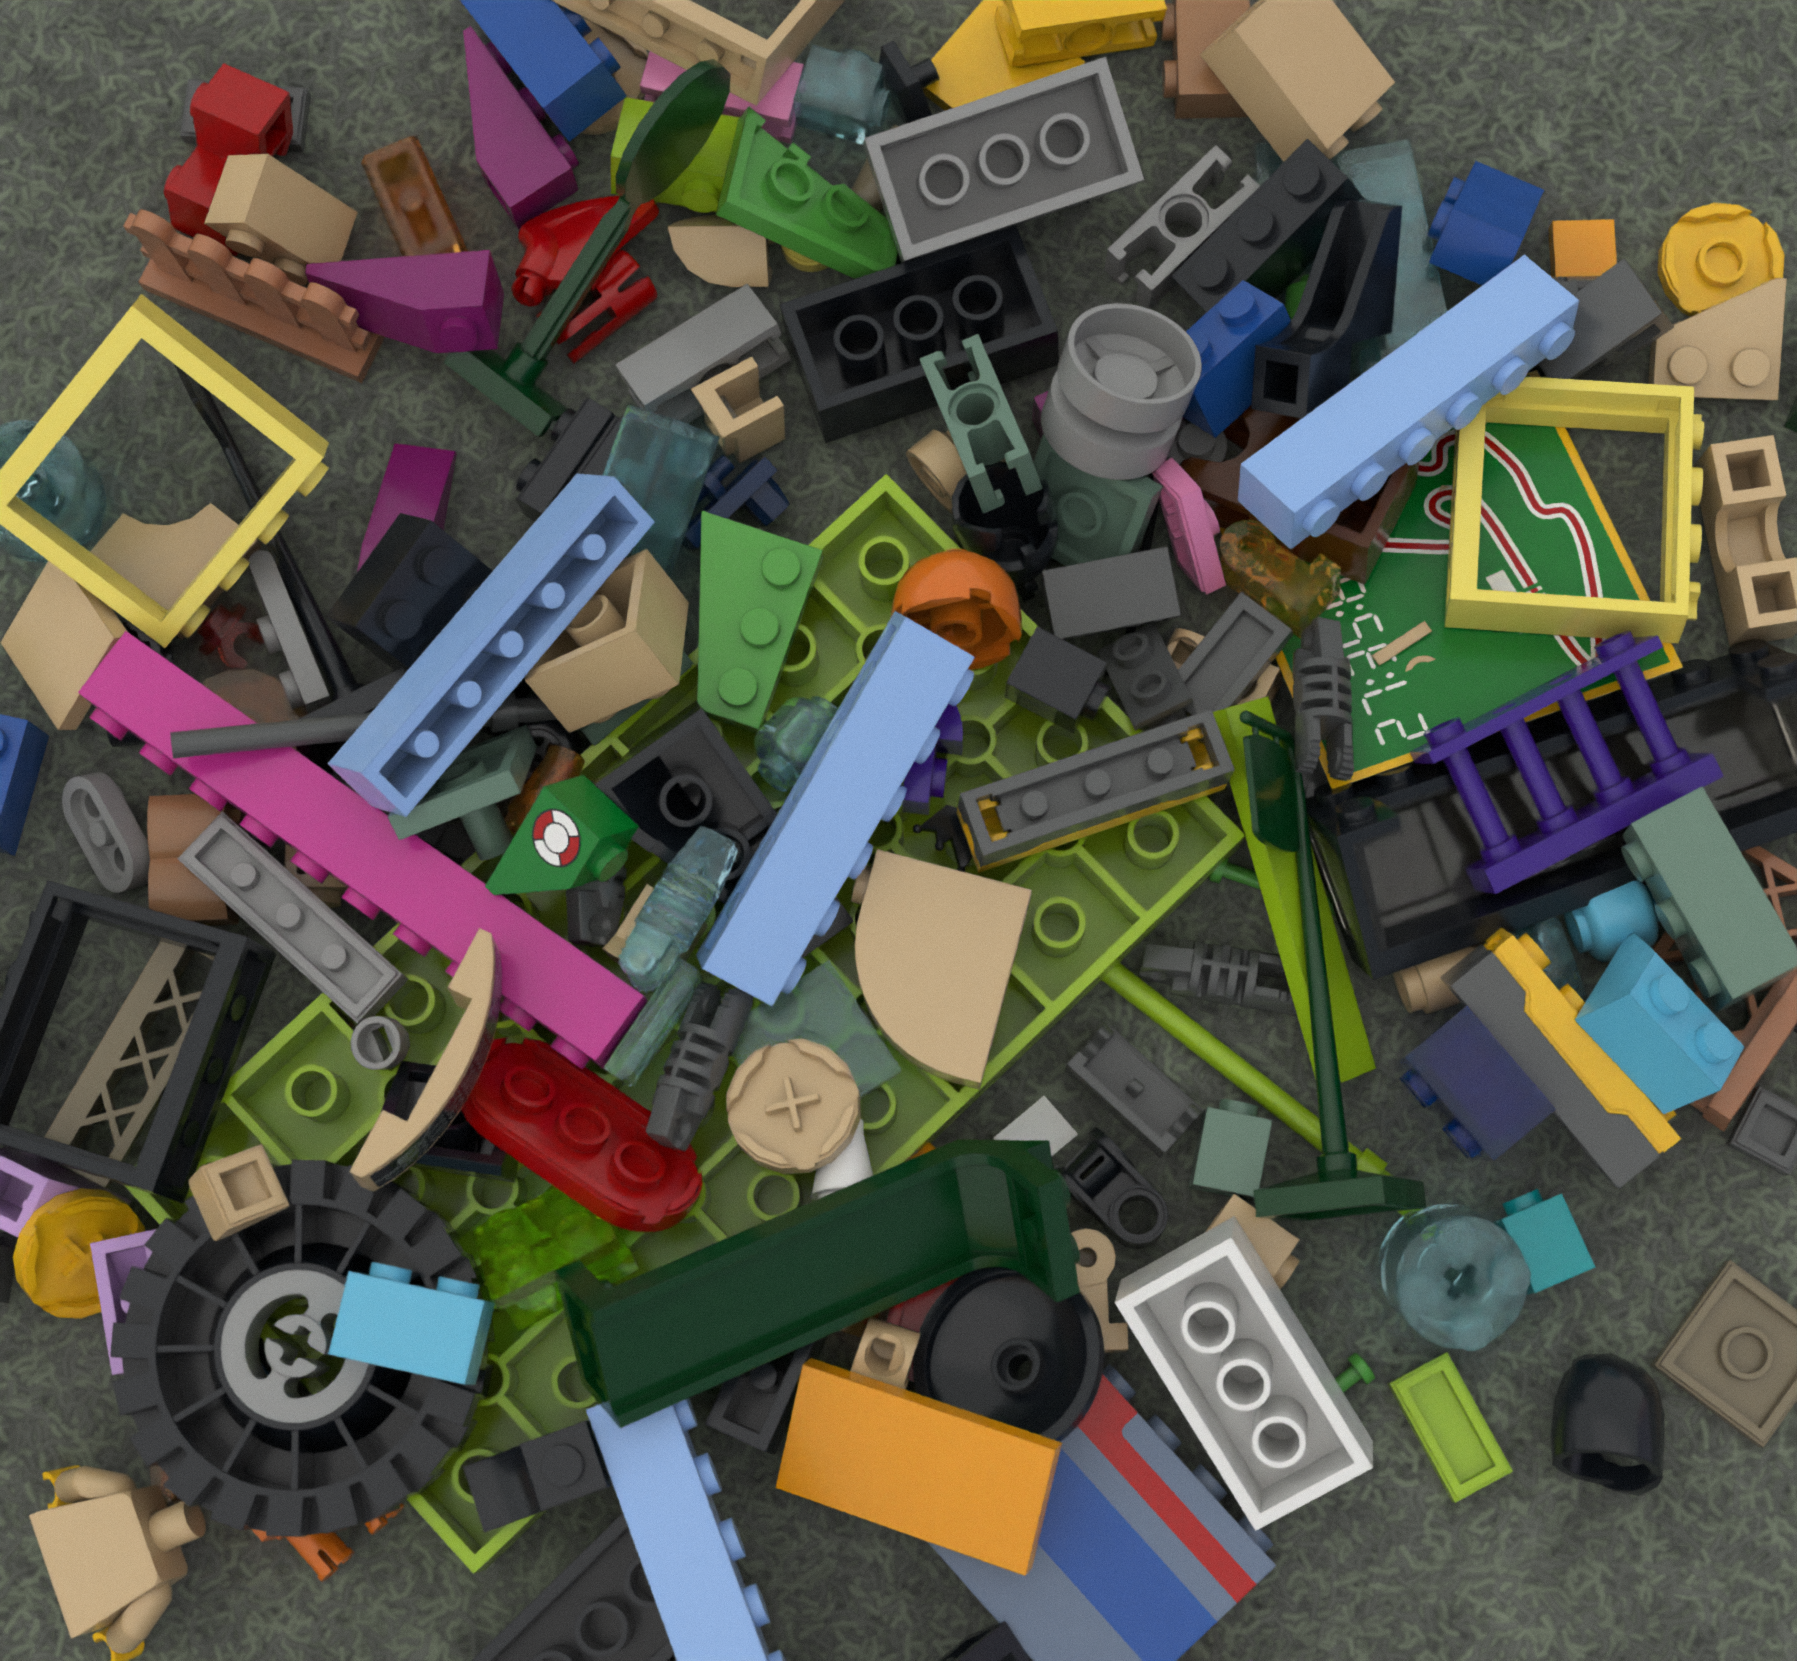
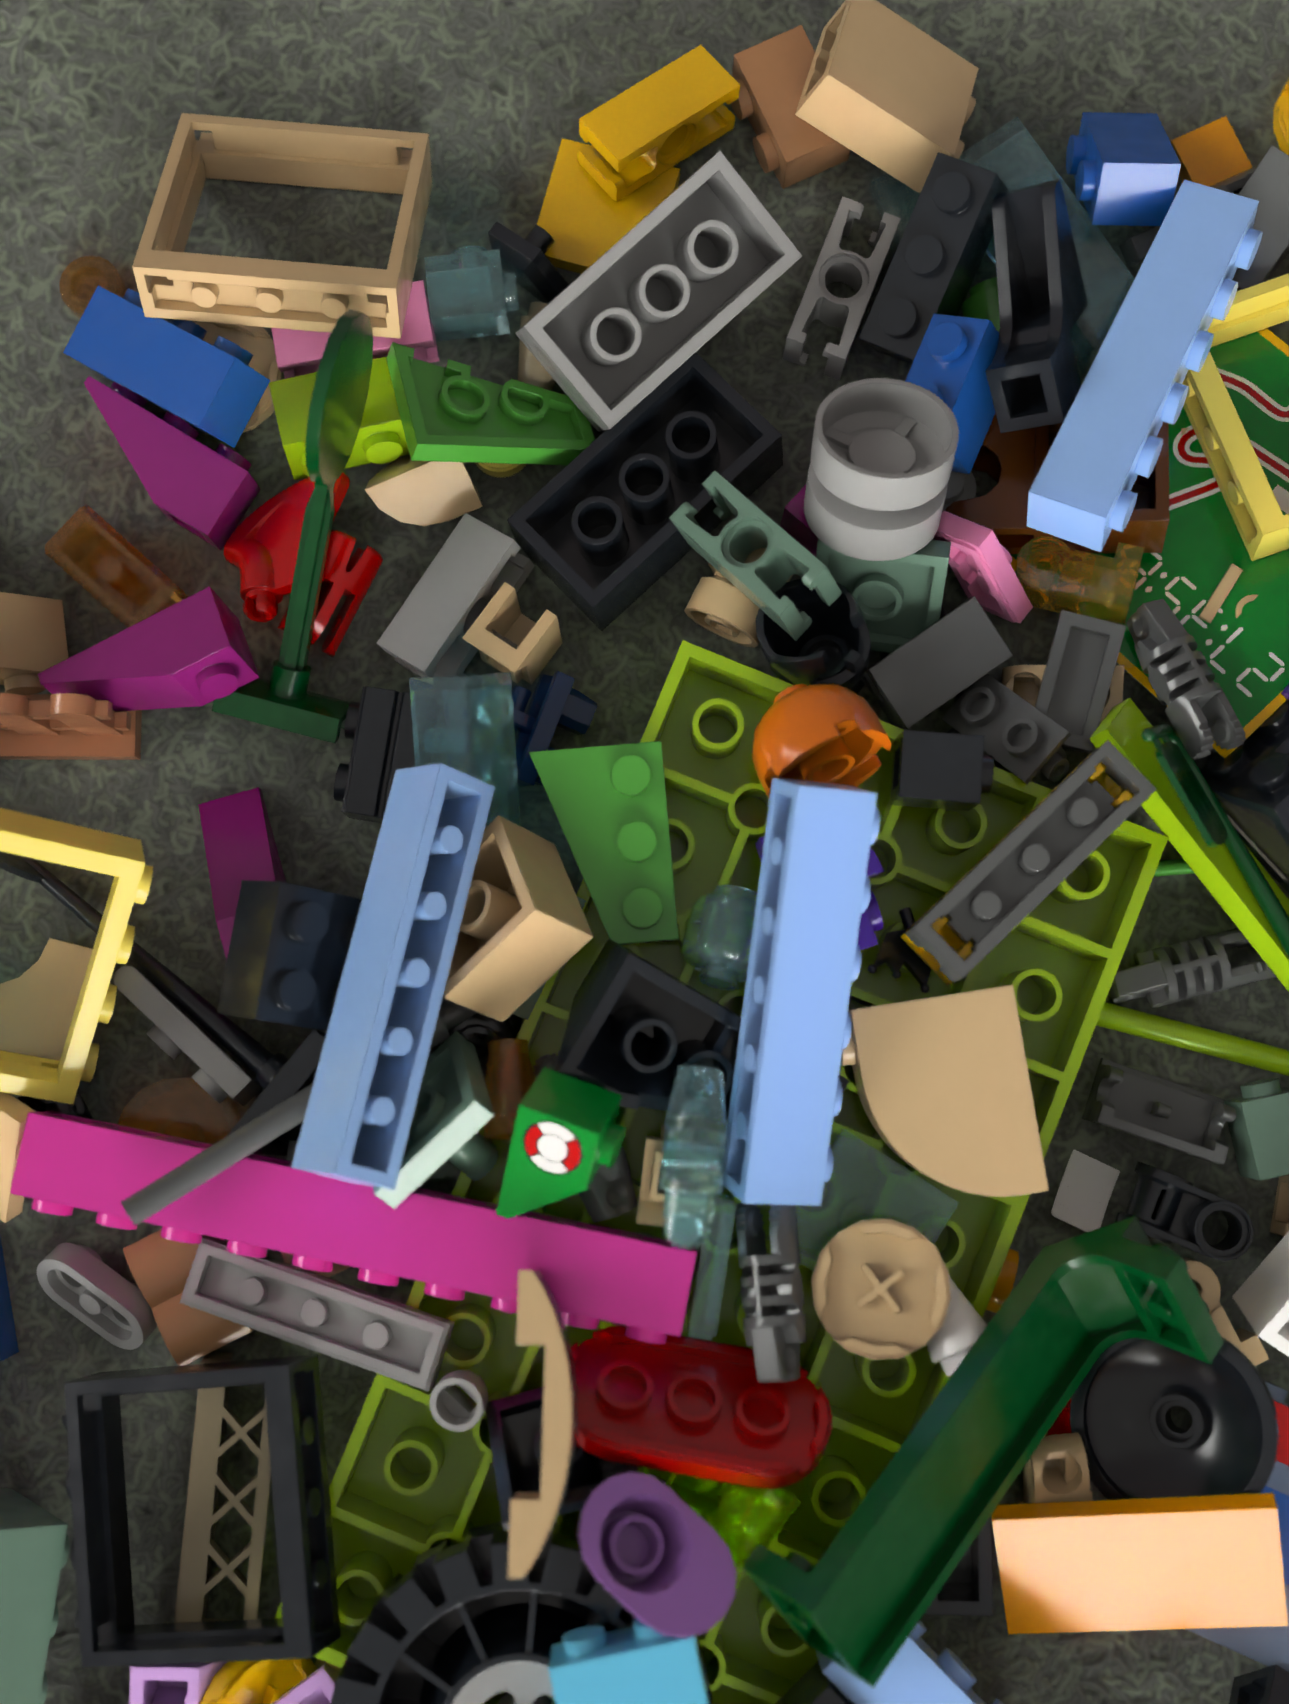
camera: 30 degrees left, 5 degrees up
tan slope [188,1144,289,1241] -> none
clear red plate [197,602,264,670] -> none
none -> medium lavender piece [578,1472,736,1638]

